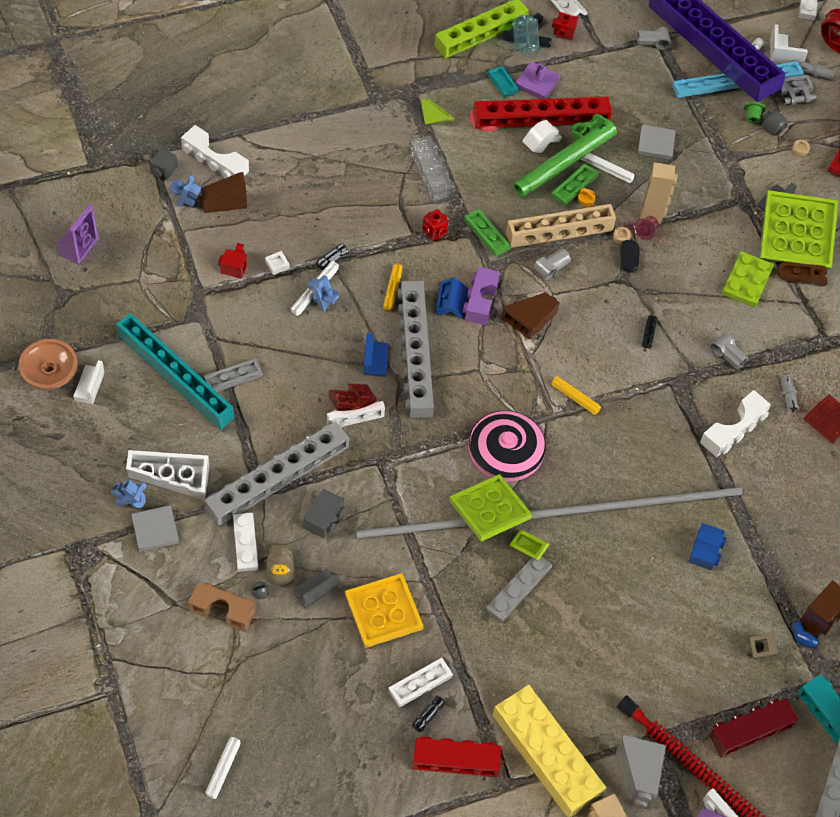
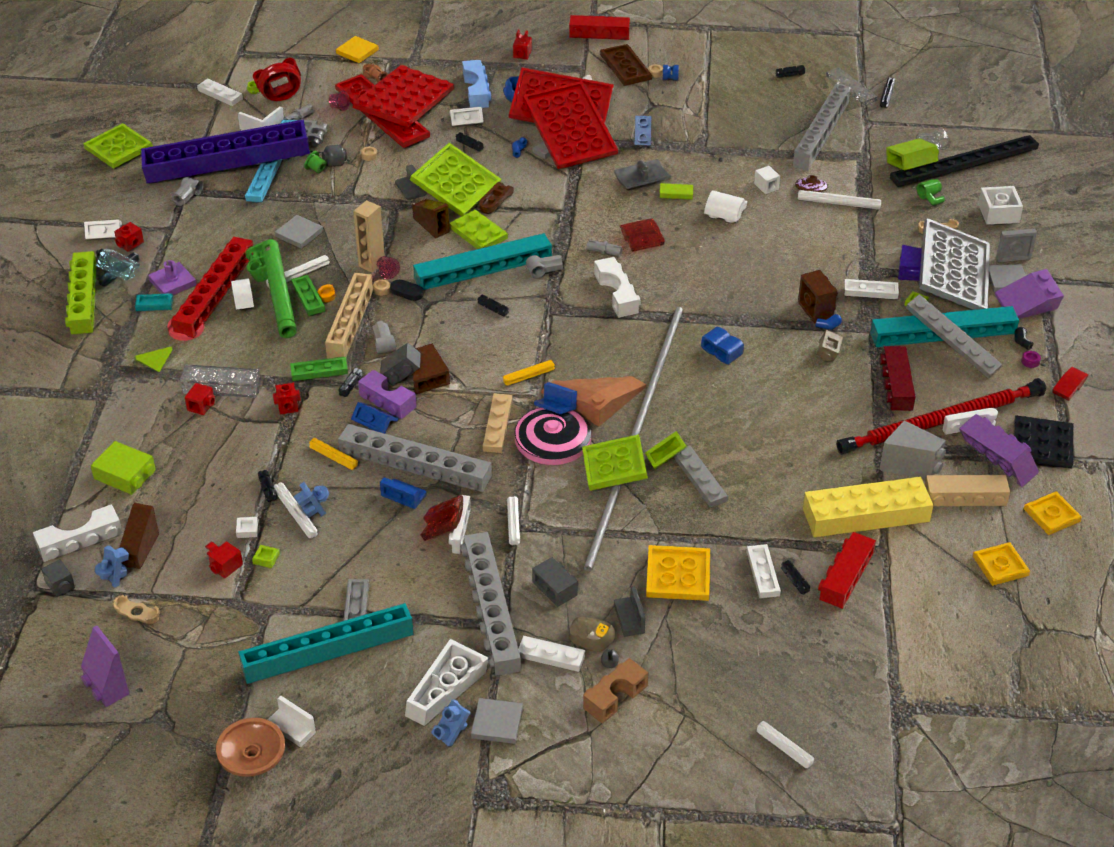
camera: 60 degrees left, 15 degrees down
none -> lime brick [90,441,156,495]
none -> tan piece [113,595,160,624]
none -> red brick [185,383,215,416]
none -> lime tile [252,545,280,568]
none -> black axle [338,368,363,397]
none -> dark grey brick [380,343,421,386]
none -> reddish brown slope [412,199,450,239]
none -> teal brick [413,233,552,290]
none -> tan plate [483,393,513,453]
none -> white axle [507,496,520,545]
none -> blue panel [534,382,577,414]
none -> nougat slope [541,376,646,426]

